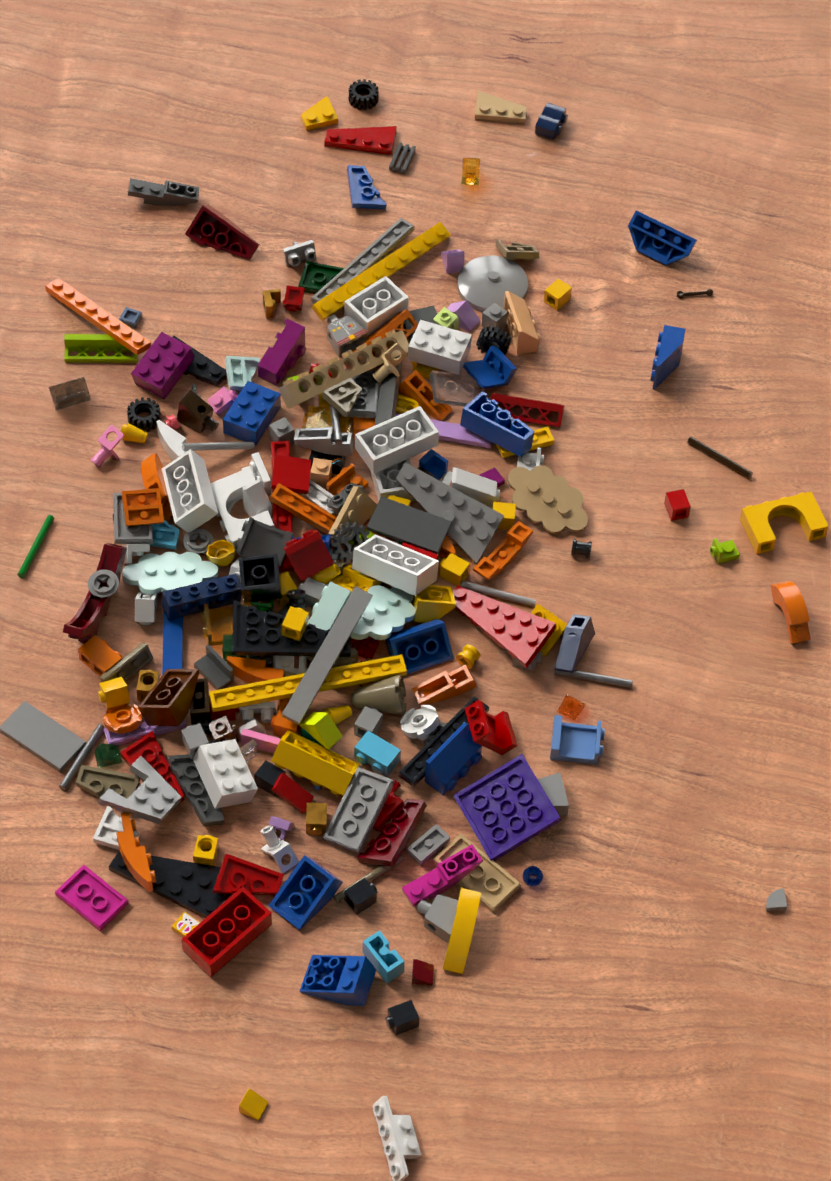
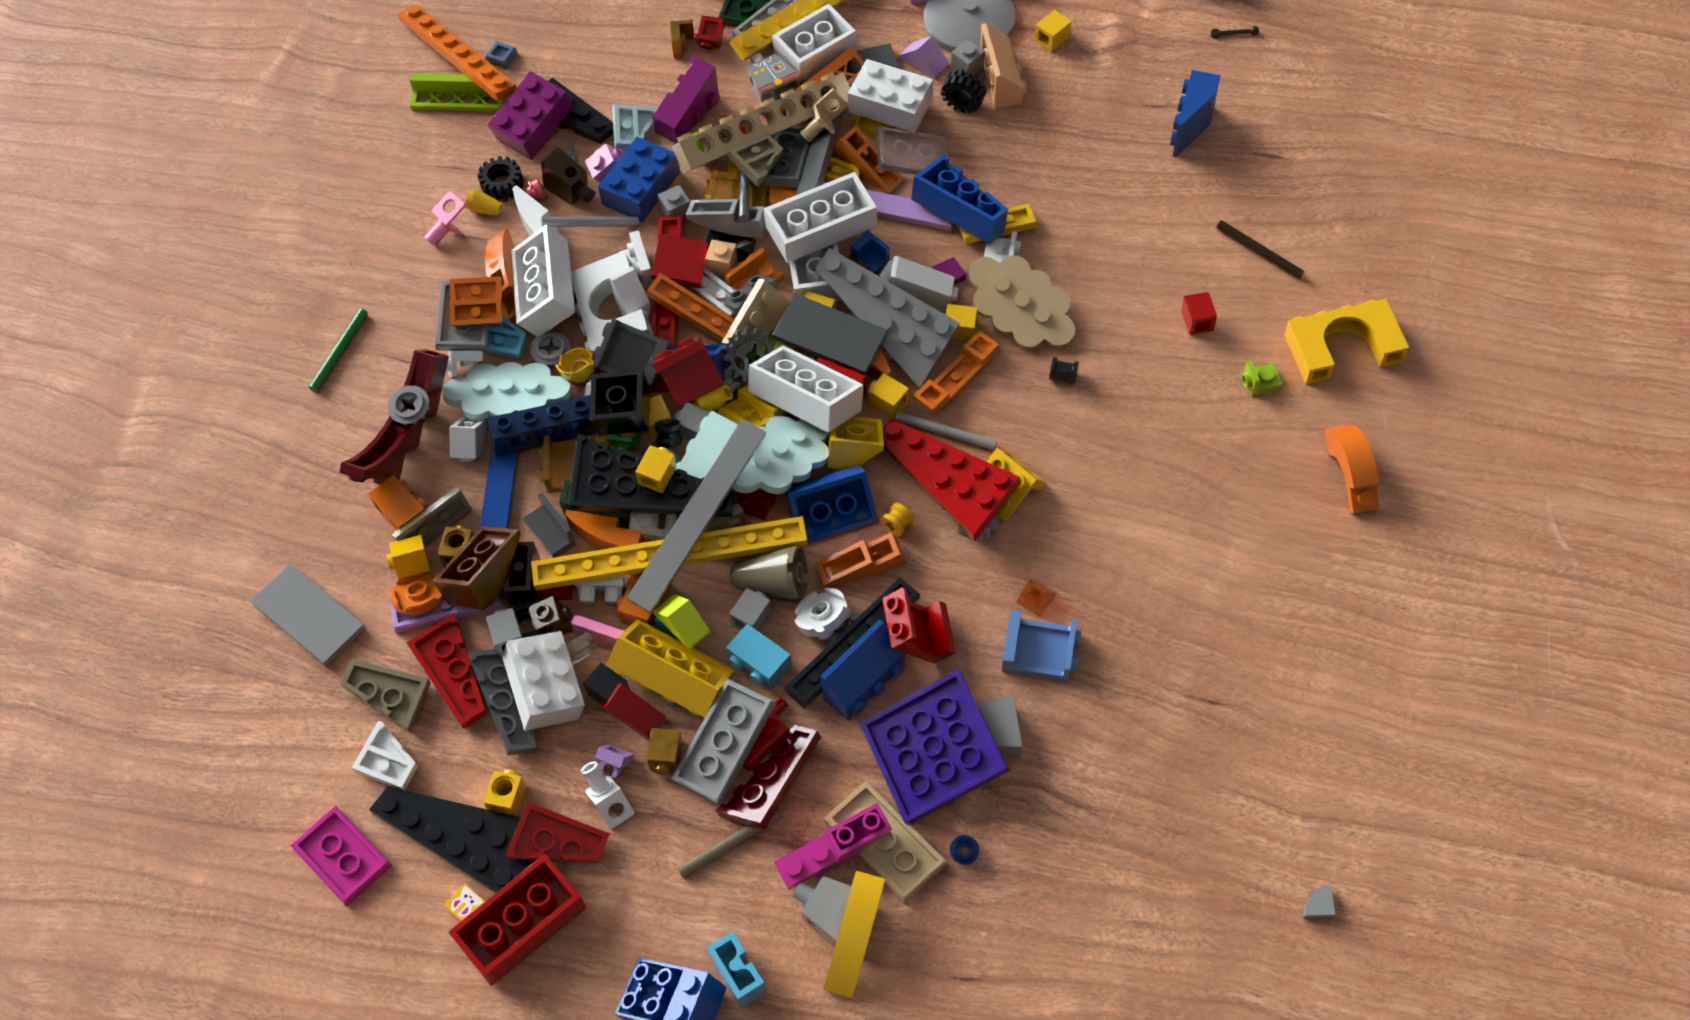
camera: 10 degrees right, 5 degrees up
clear smoke brick [49,377,91,411] -> none
flat silver bar [59,724,105,791] -> none
clear green slope [94,743,122,767] -> none
light grey wing [98,756,181,824] -> none
orange slope [116,812,156,892] -> none
white tile [238,719,266,734] -> none
blue slope [269,855,343,930] -> none
yellow cone [323,705,352,725] -> none
black brick [344,878,378,915] -> none
light grey plate [407,824,450,865] -> none
dark red slope [412,959,434,985] -> none
yellowish green bracket [433,307,459,330] -> none
blue bracket [463,345,517,389] -> none
red fence [491,393,565,427] -> none
dark blue slope [555,614,595,673] -> none
flat silver bar [555,670,633,688] -> none

